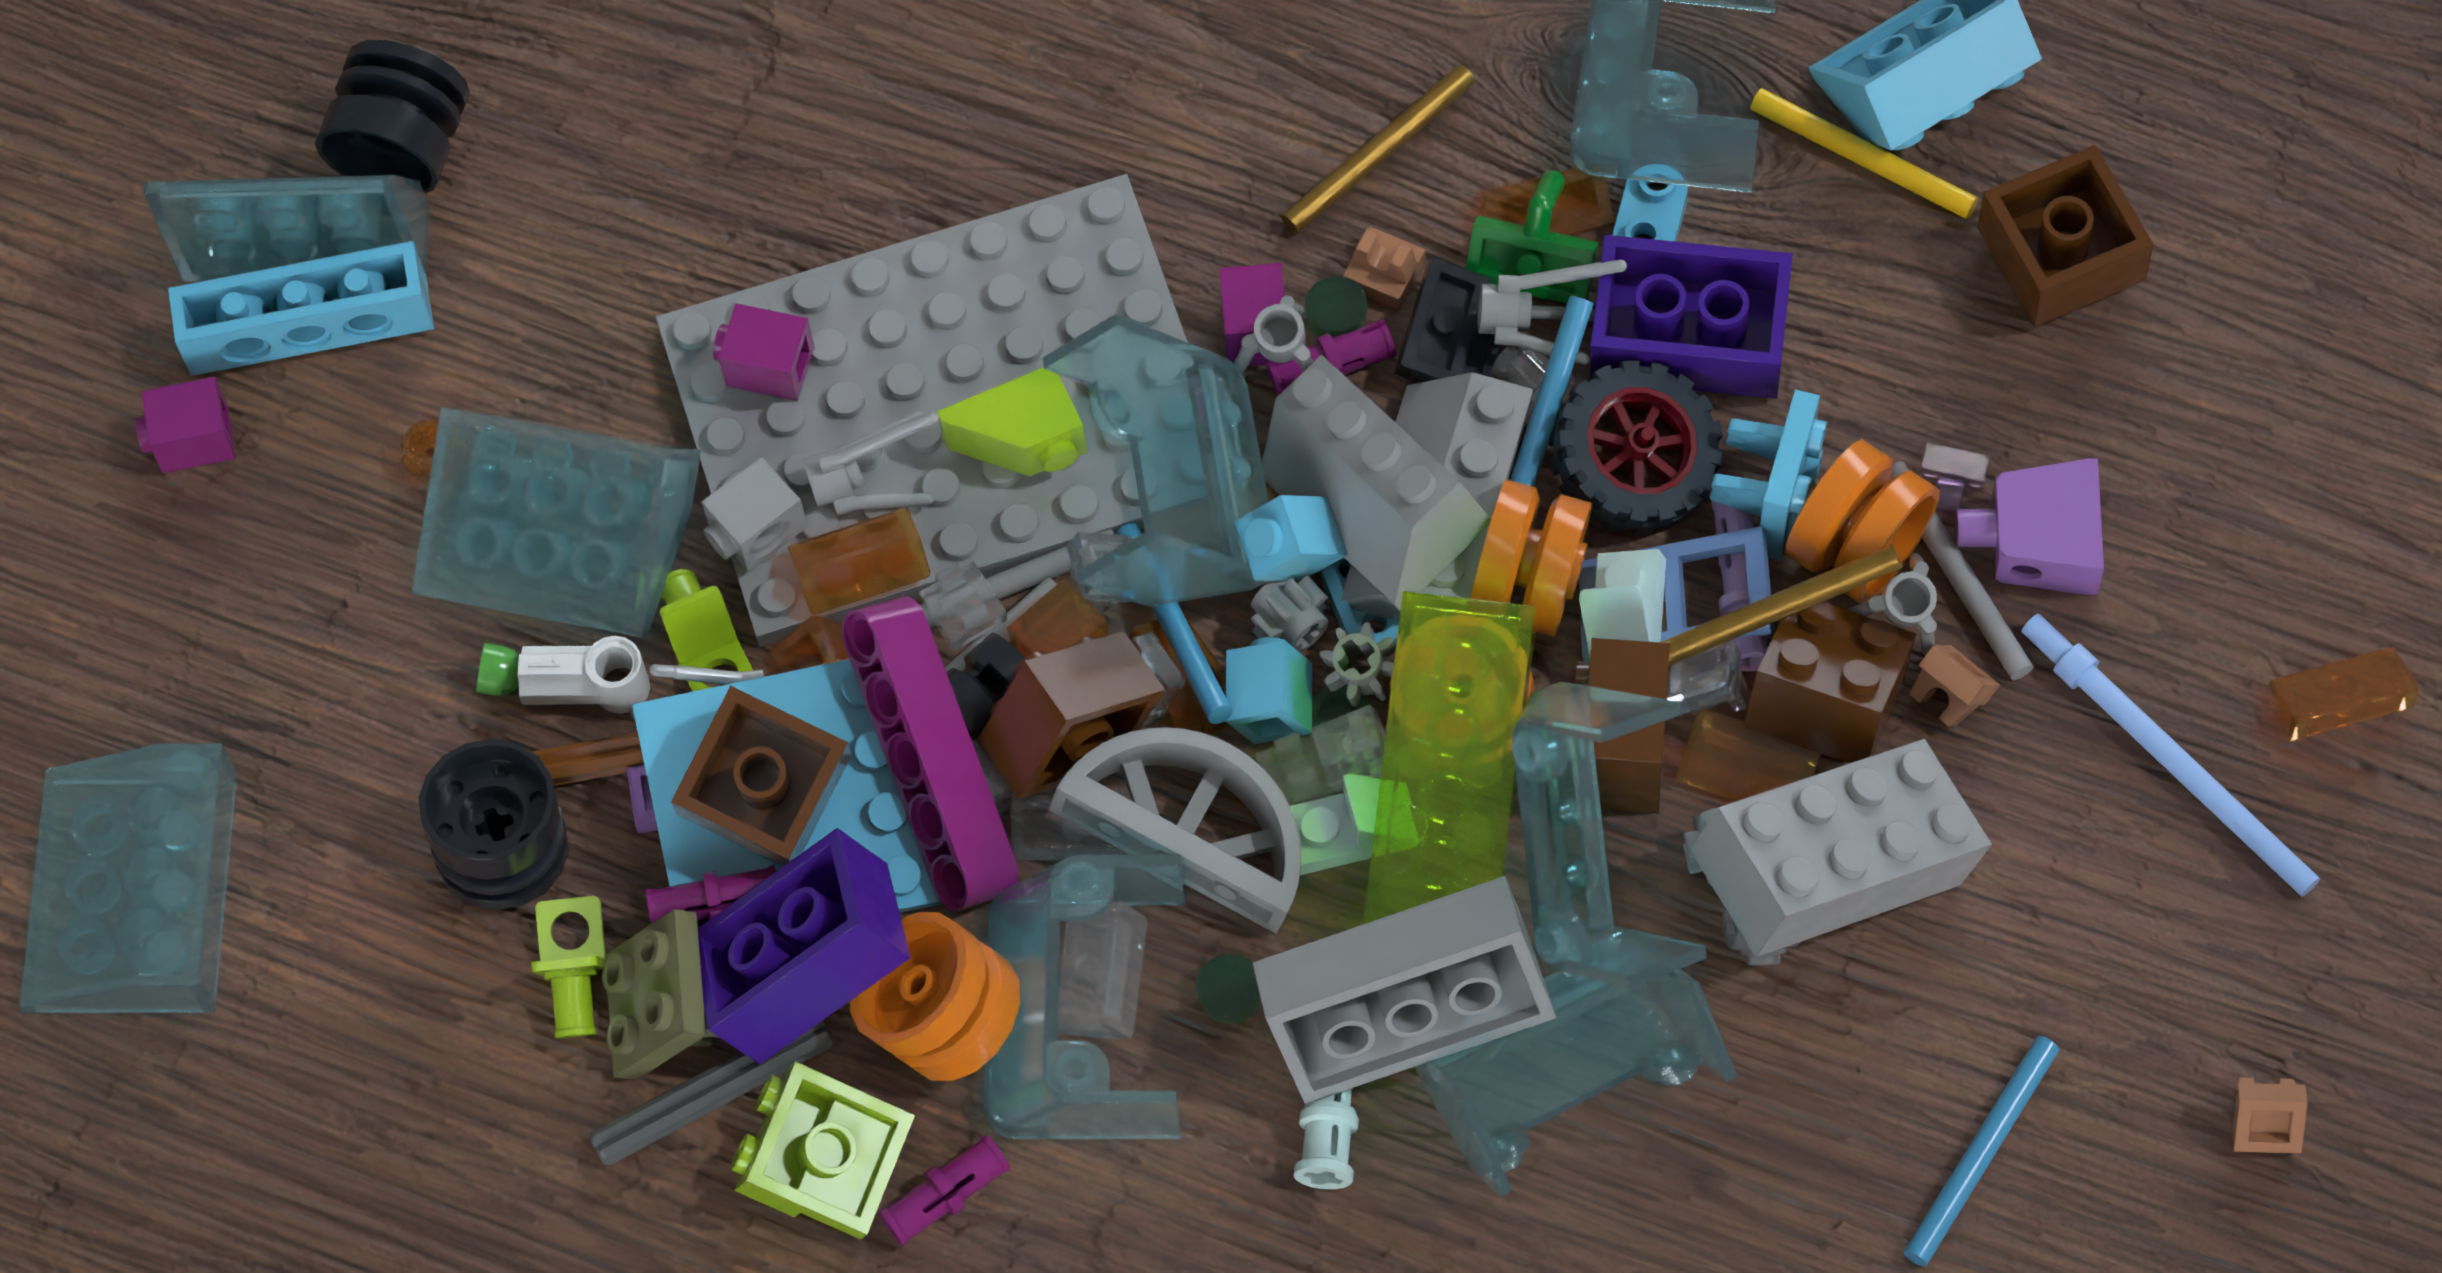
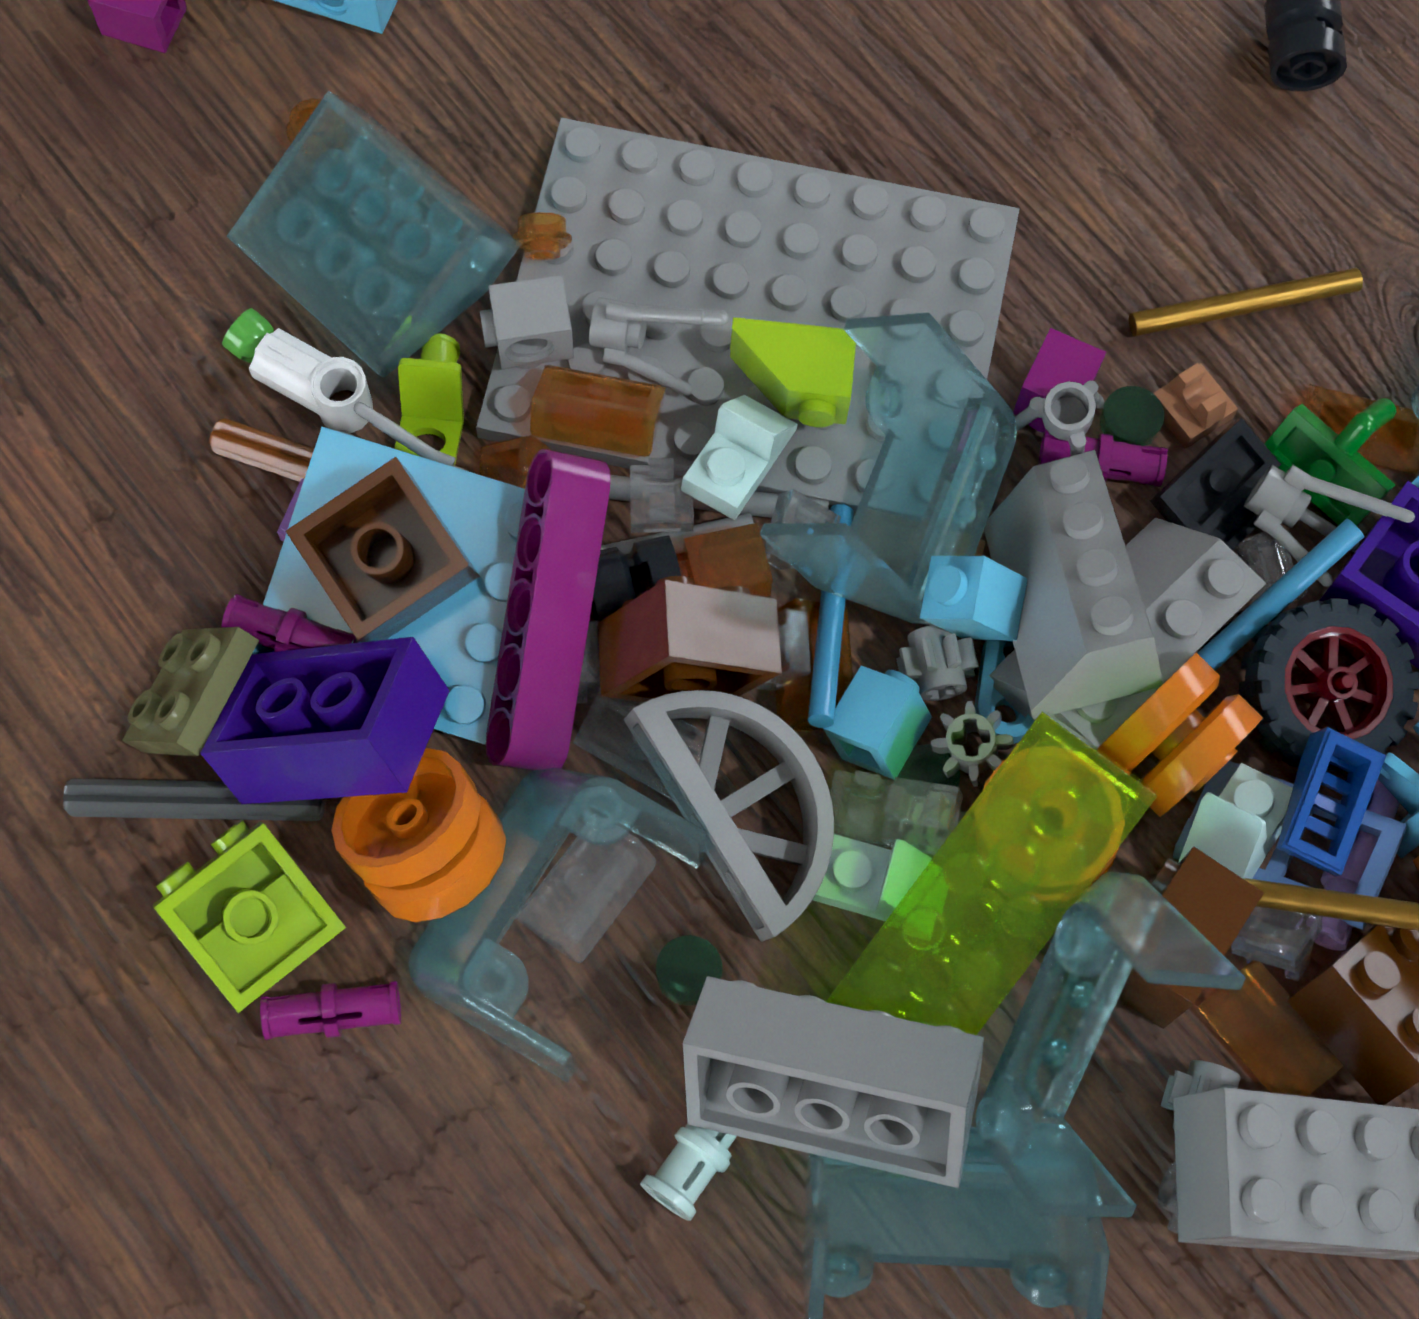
camera: 20 degrees right, 5 degrees up
black wheel [418,739,569,910] -> none
lime bracket [531,896,606,1038] -> none
magenta brick [713,303,815,401] -> none
none -> clear orange plate [512,212,572,260]
none -> light aqua slope [681,395,798,520]
none -> blue slope [1277,727,1386,877]

